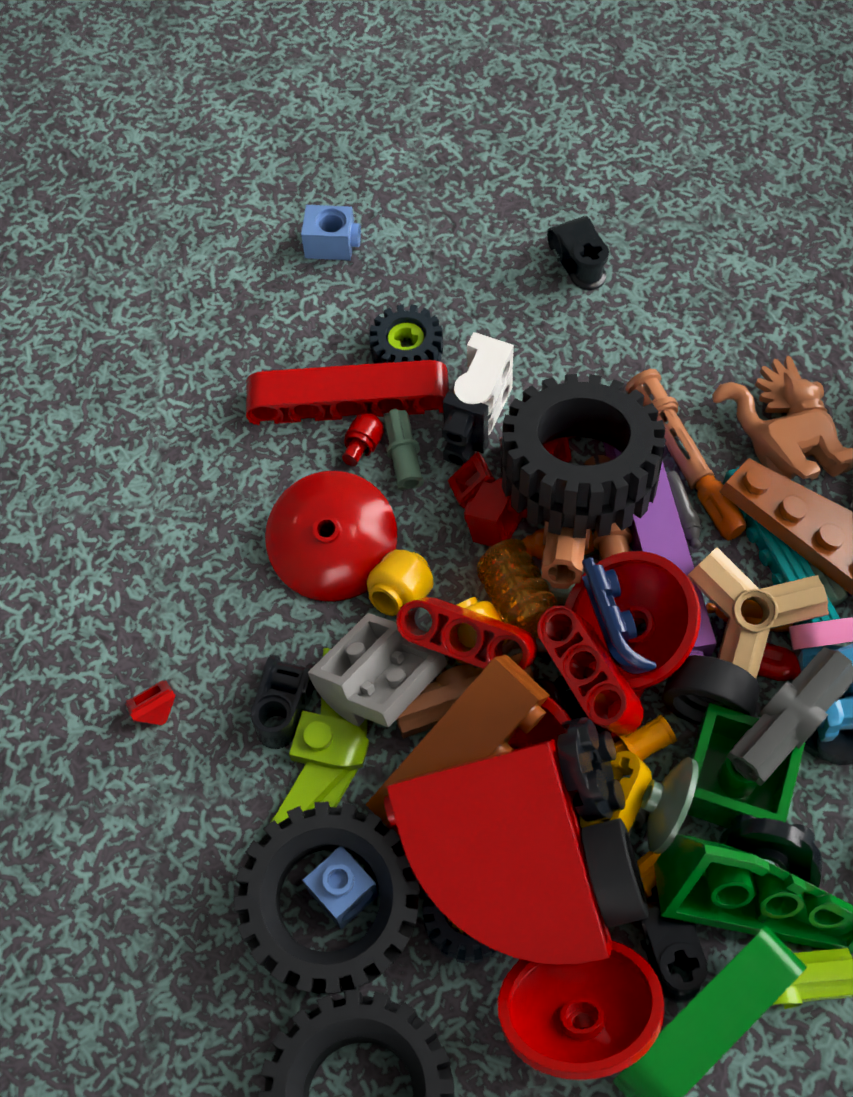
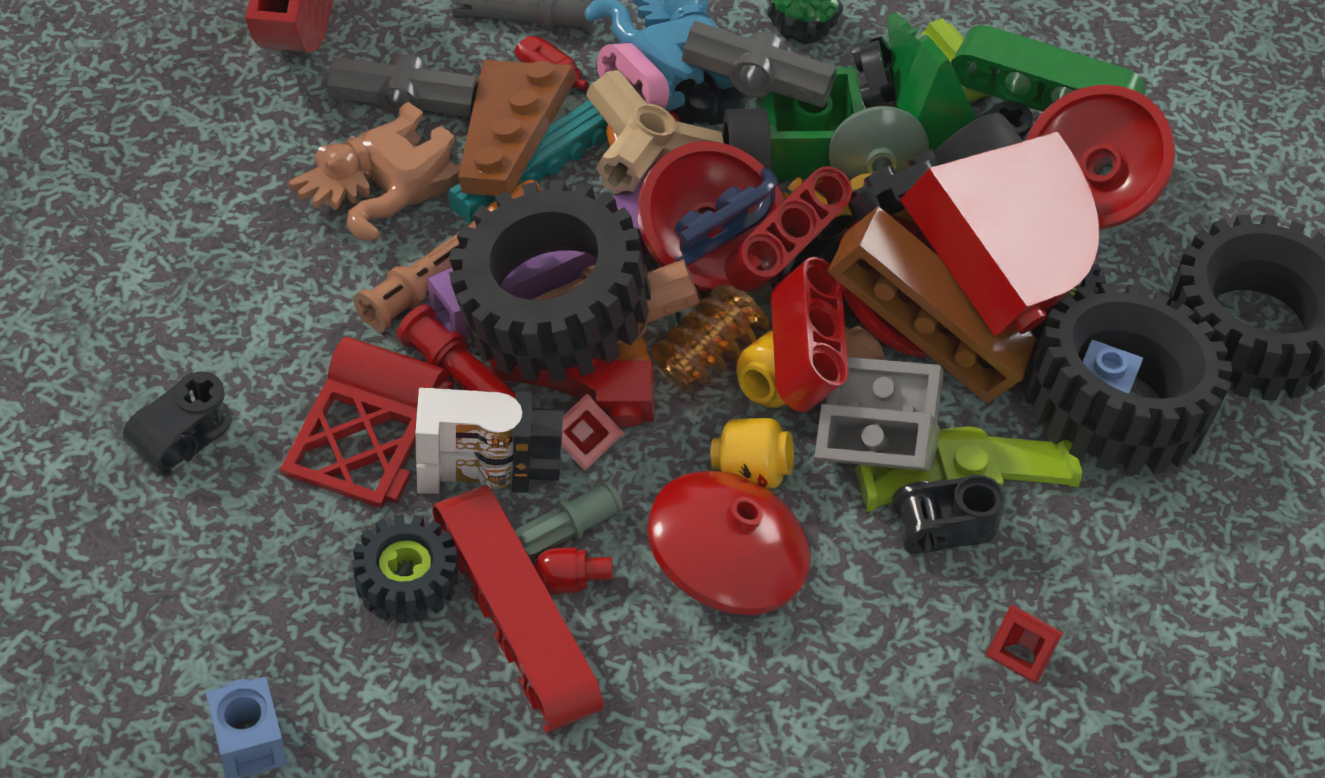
camera: 120 degrees left, 10 degrees down
none -> red piece [280,337,455,509]

